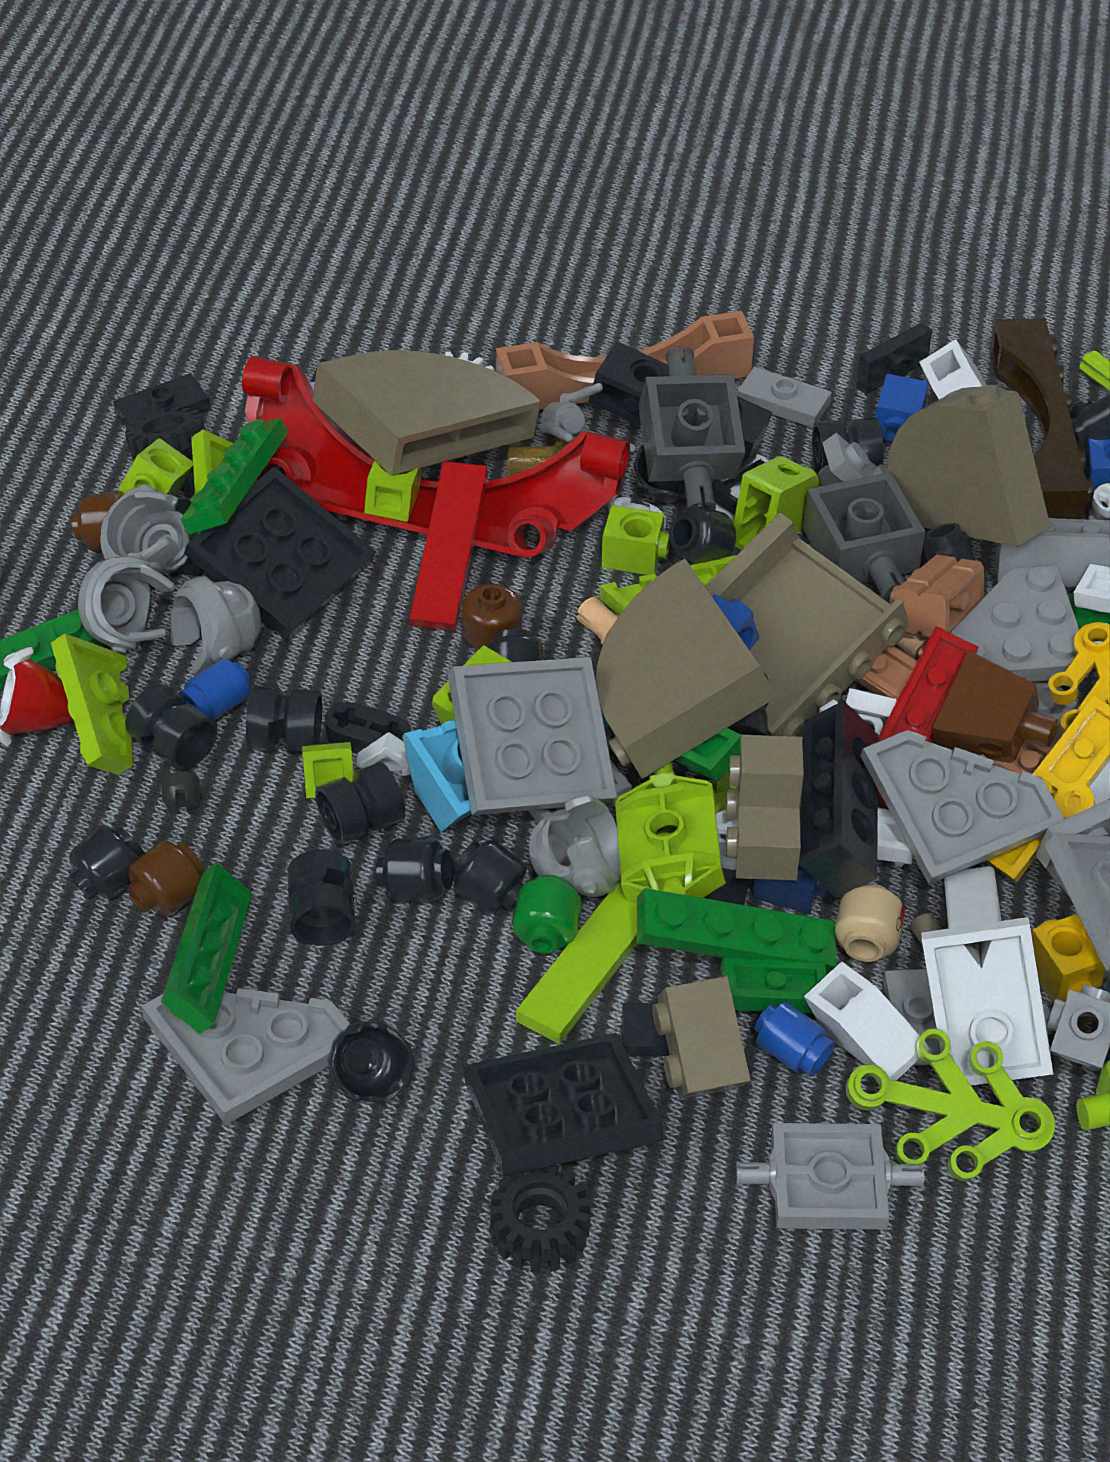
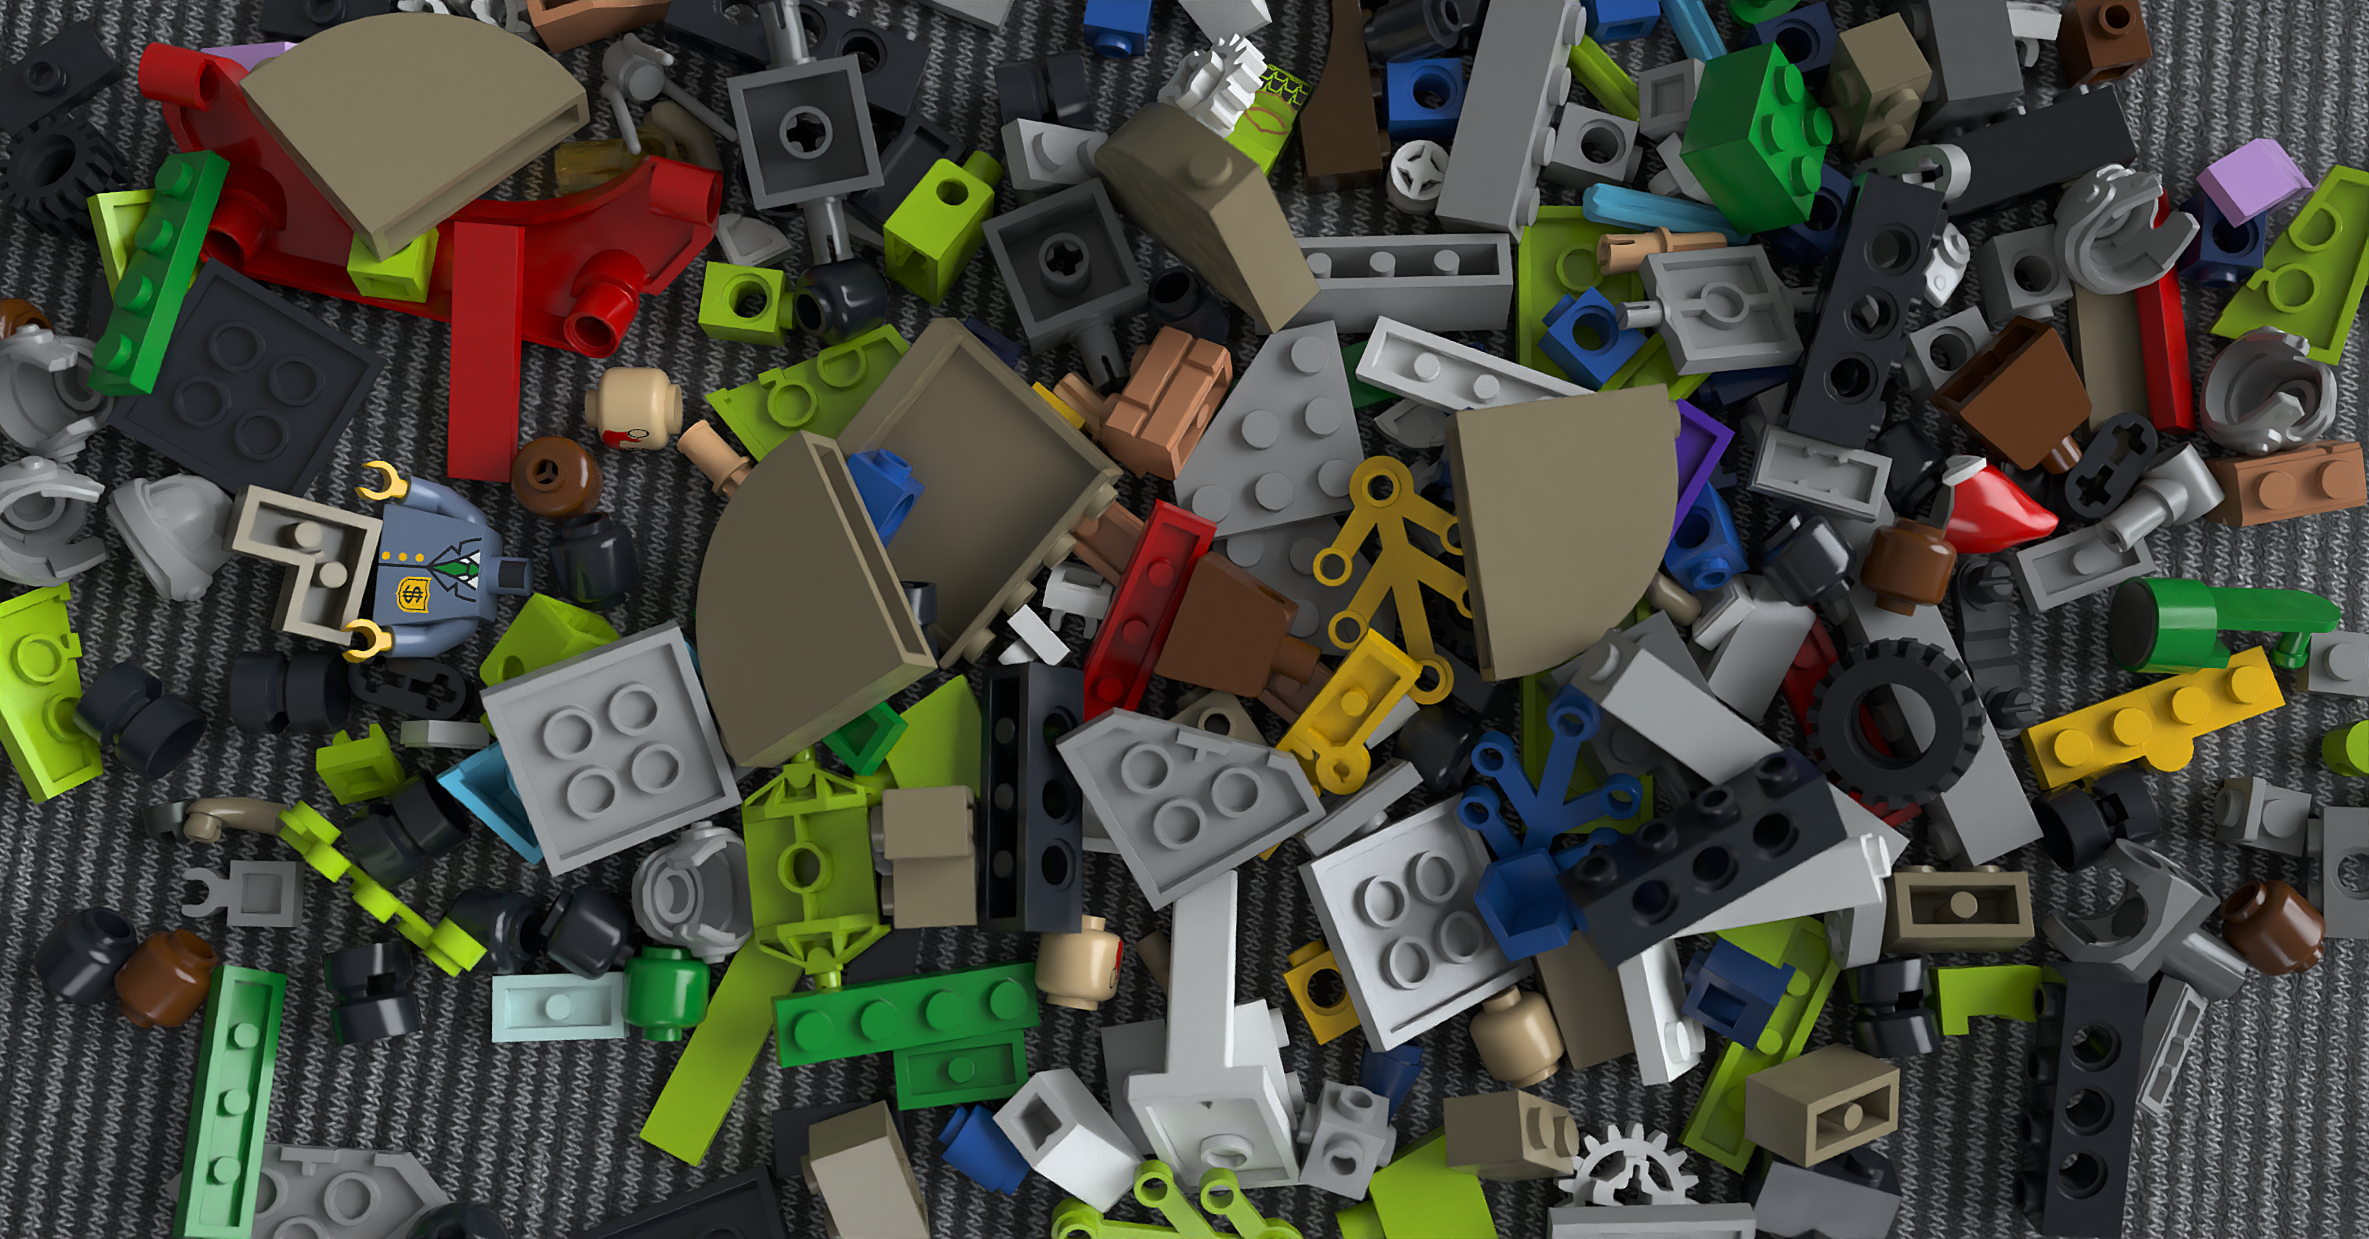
camera: 10 degrees left, 35 degrees up
lime brick [118,438,193,497] -> none
blue brick [178,658,251,720] -> none
none -> light grey plate [181,860,305,927]
none -> dark tan arm [183,797,289,844]
none -> dark tan brick [221,485,383,646]
none -> lime plant [276,799,487,978]
none -> sand blue torso [340,461,535,663]
none -> light aqua plate [492,971,630,1042]
none -> tan head [585,367,683,450]

